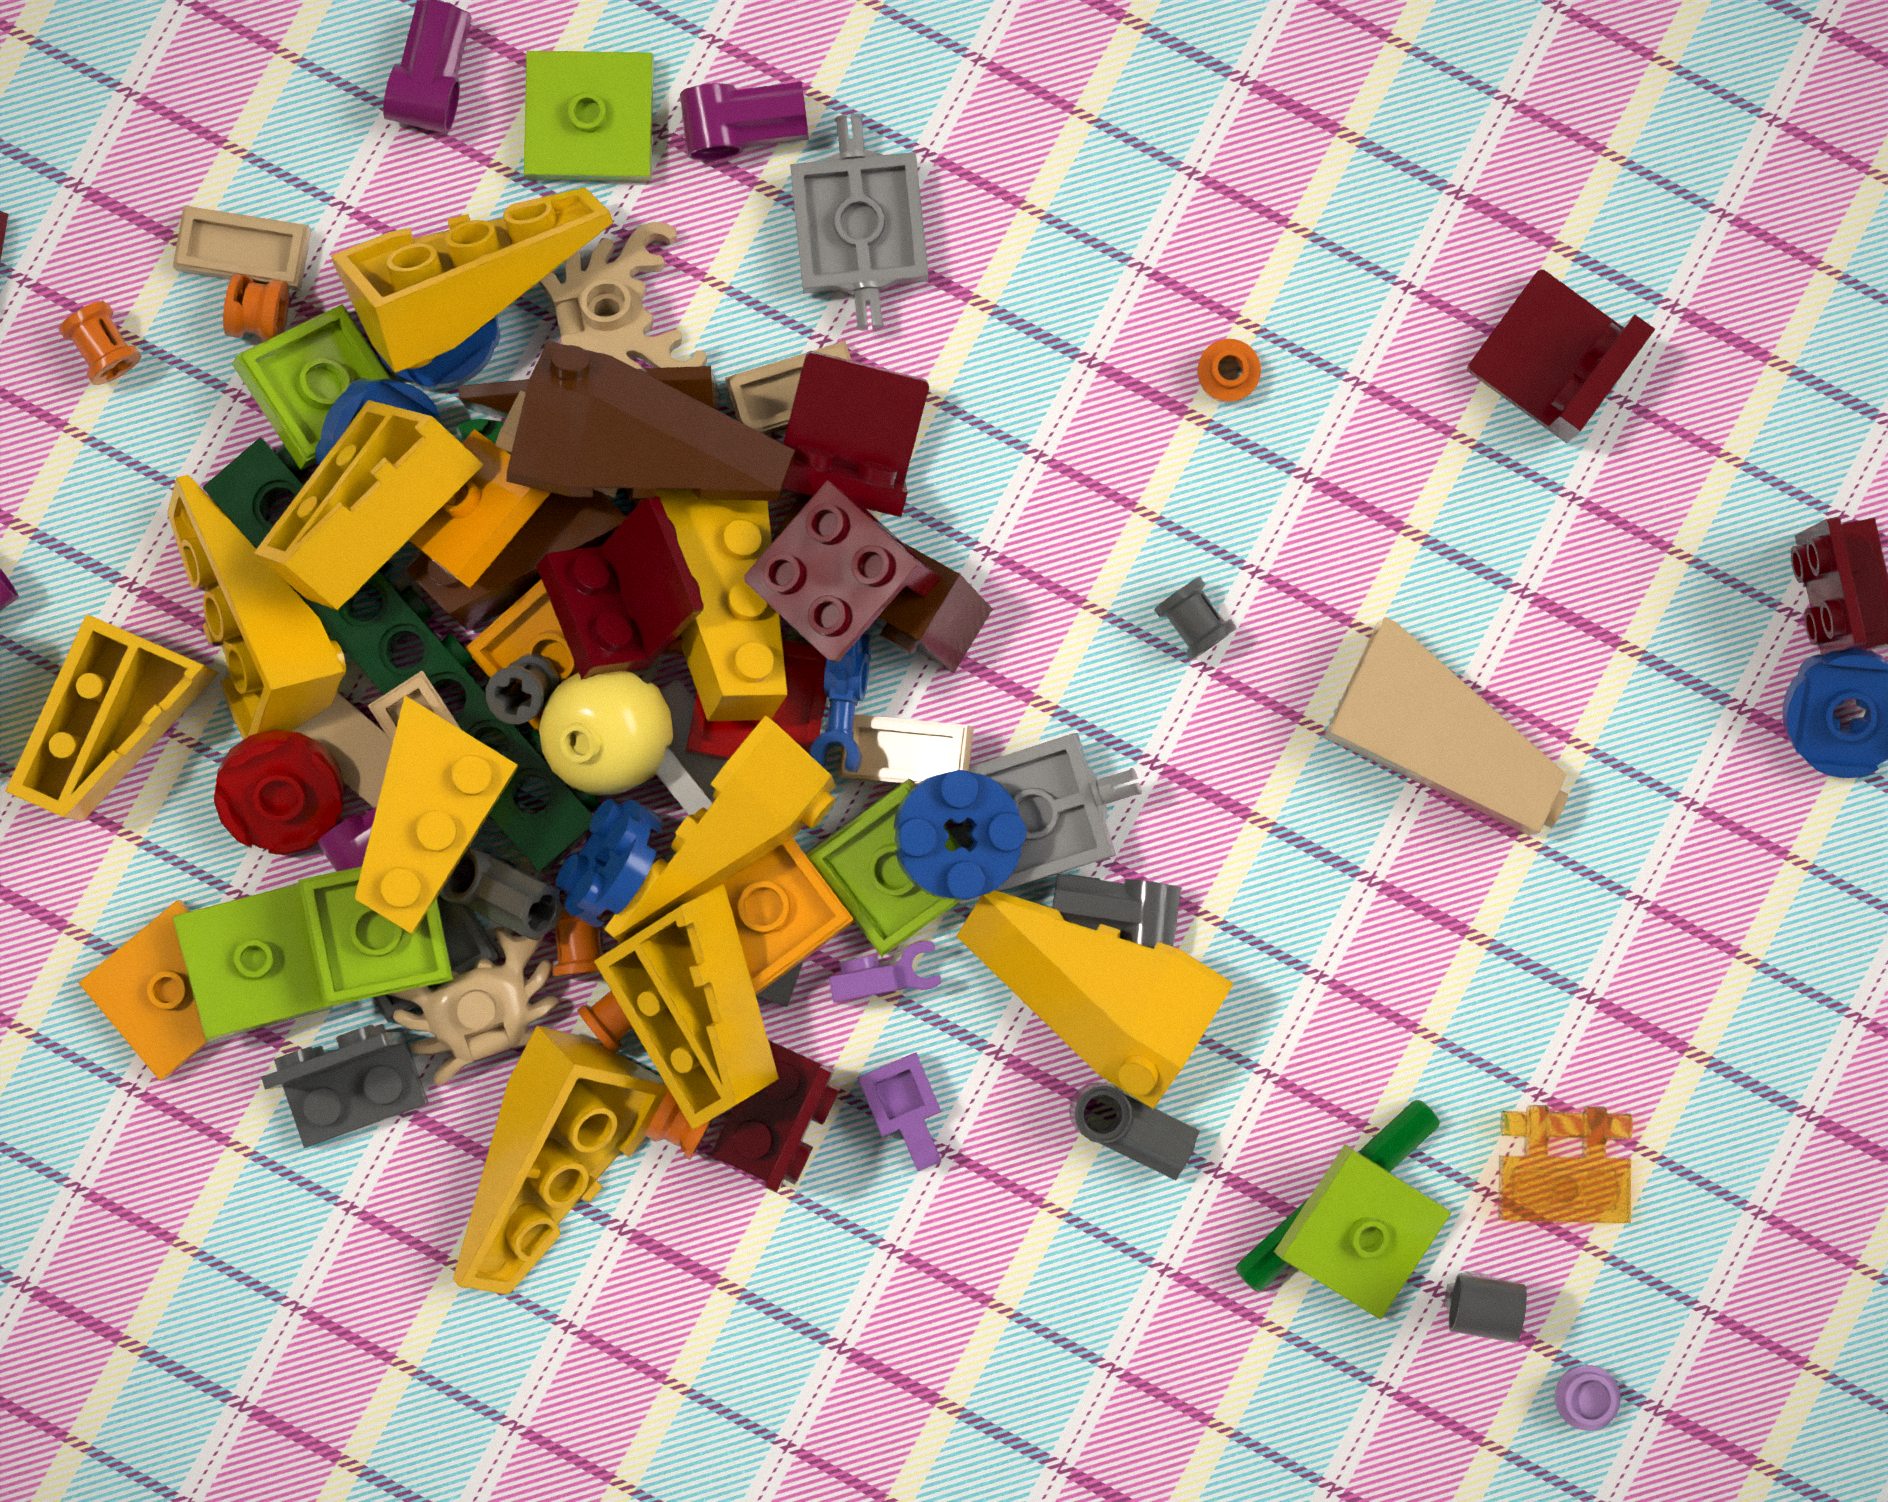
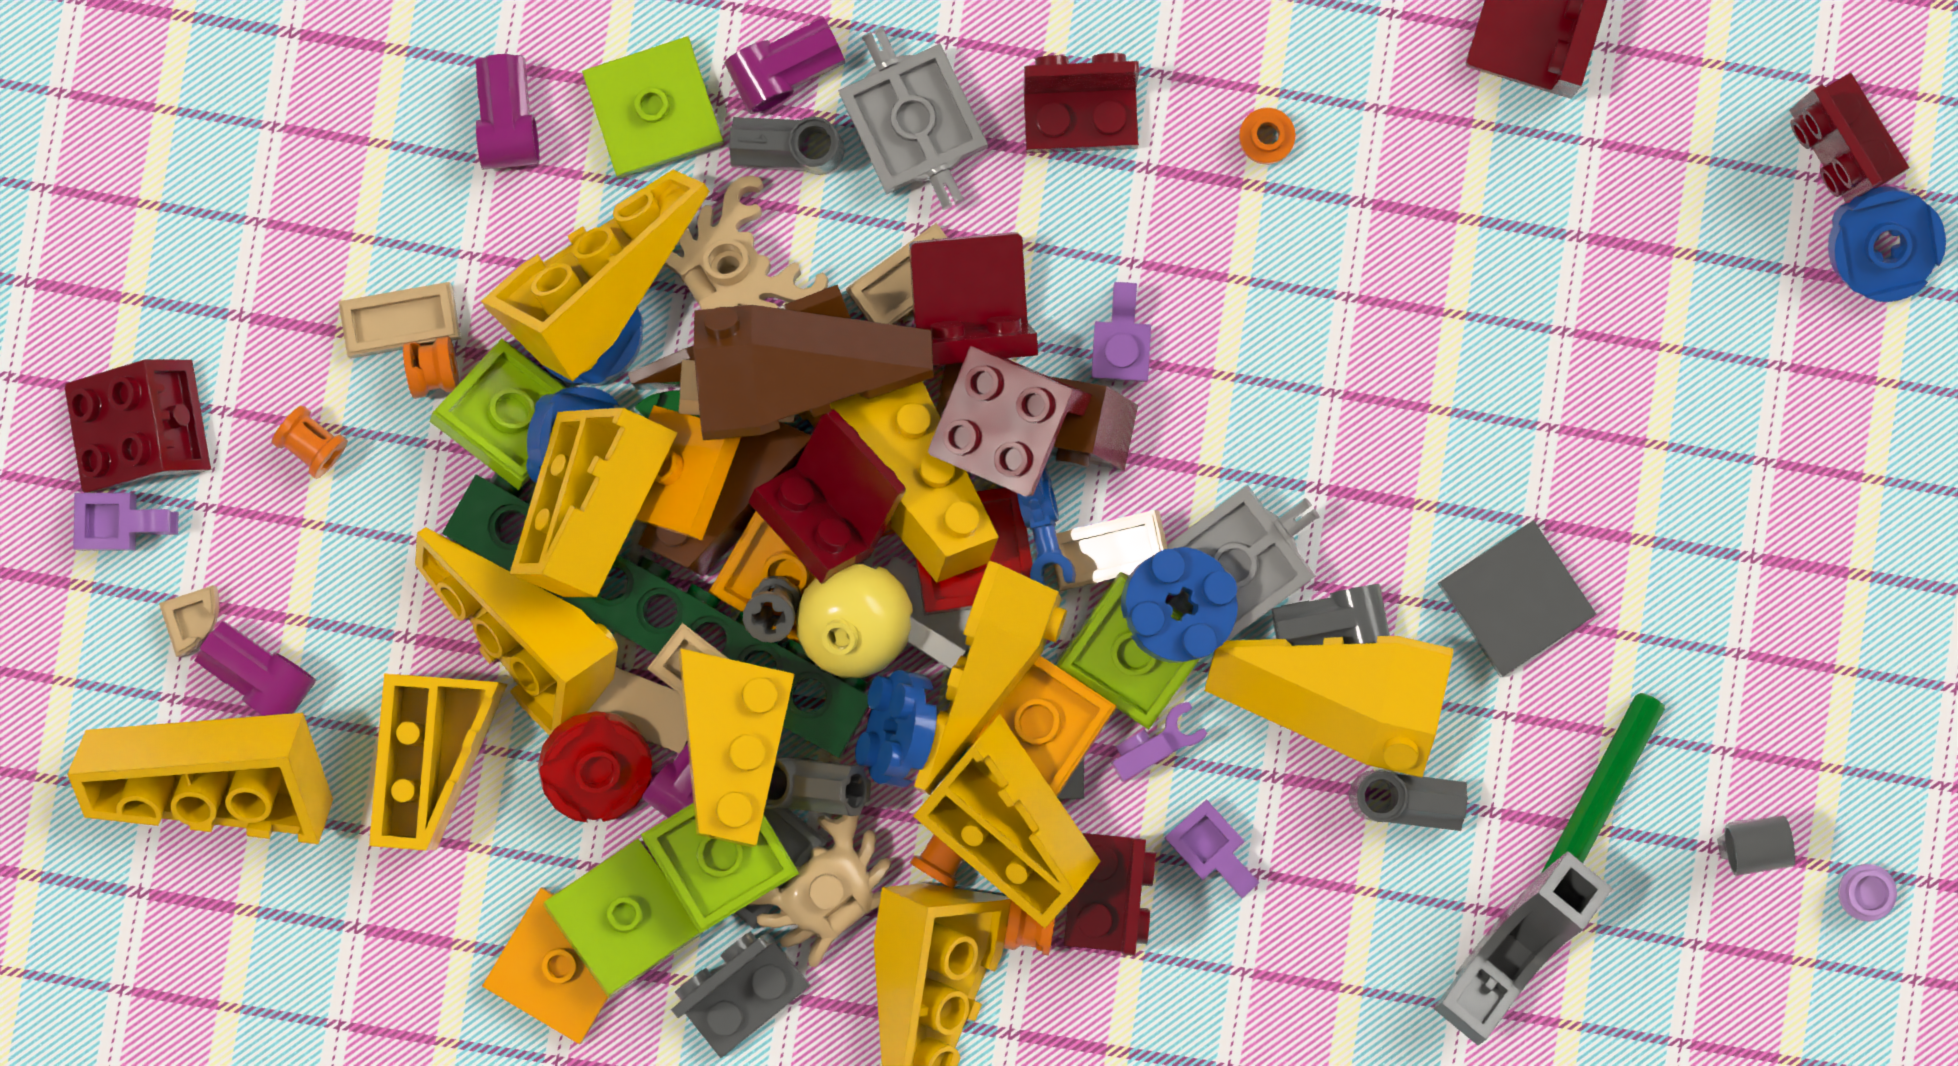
camera: 10 degrees left, 0 degrees up
orange bush [552,910,605,976] -> none
dark grey bush [1154,577,1237,661] -> none
lime plate [1274,1144,1452,1320] -> none
tan slope [1323,617,1568,836] -> none
clear yellow plate [1498,1105,1633,1223] -> none
none -> dark grey piece [729,116,845,175]
none -> dark red bracket [1023,53,1139,154]
none -> medium lavender plate [1091,282,1151,382]
none -> dark grey arch [1433,852,1613,1046]
none -> dark grey tile [1437,520,1597,677]

